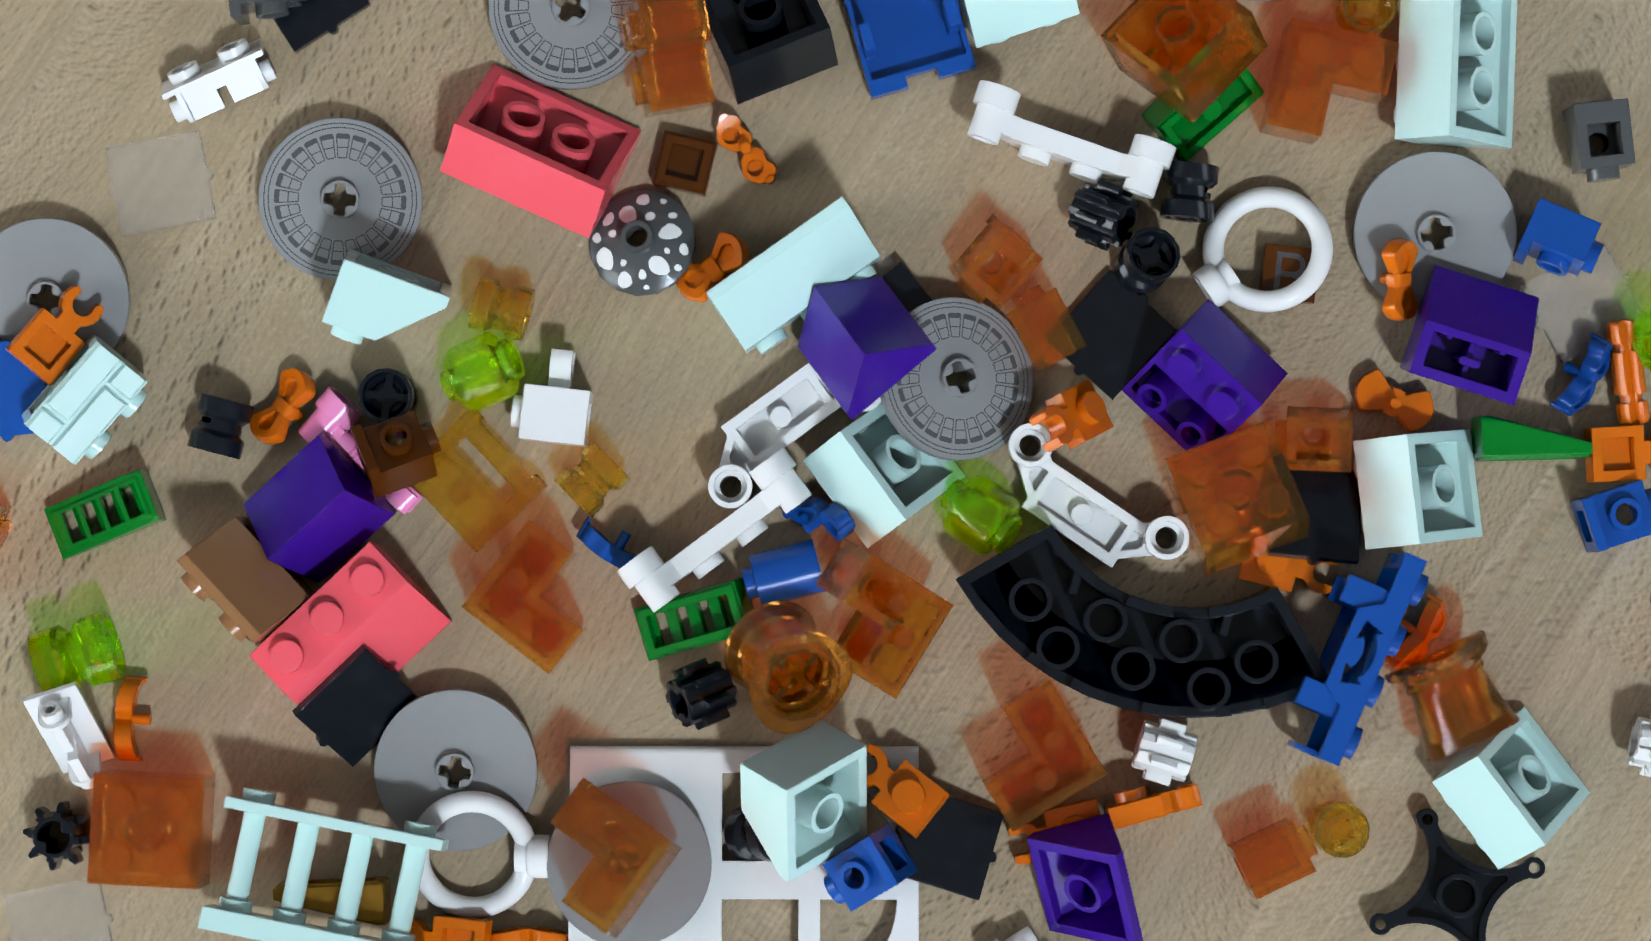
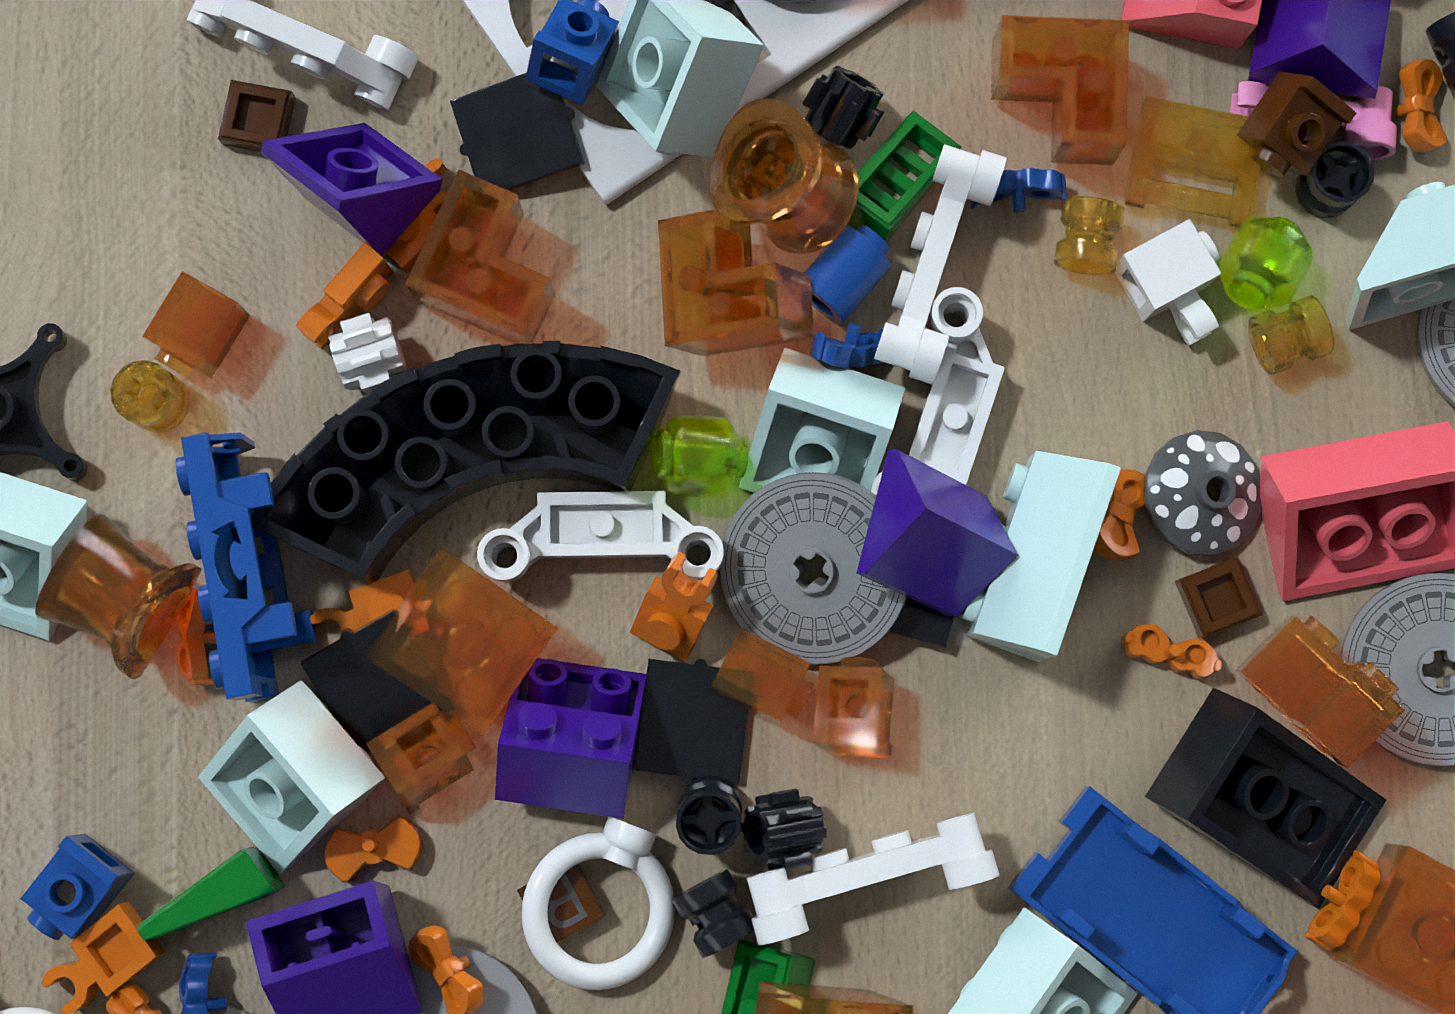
camera: 145 degrees right, 5 degrees down
orange plate [867,744,950,839] -> none

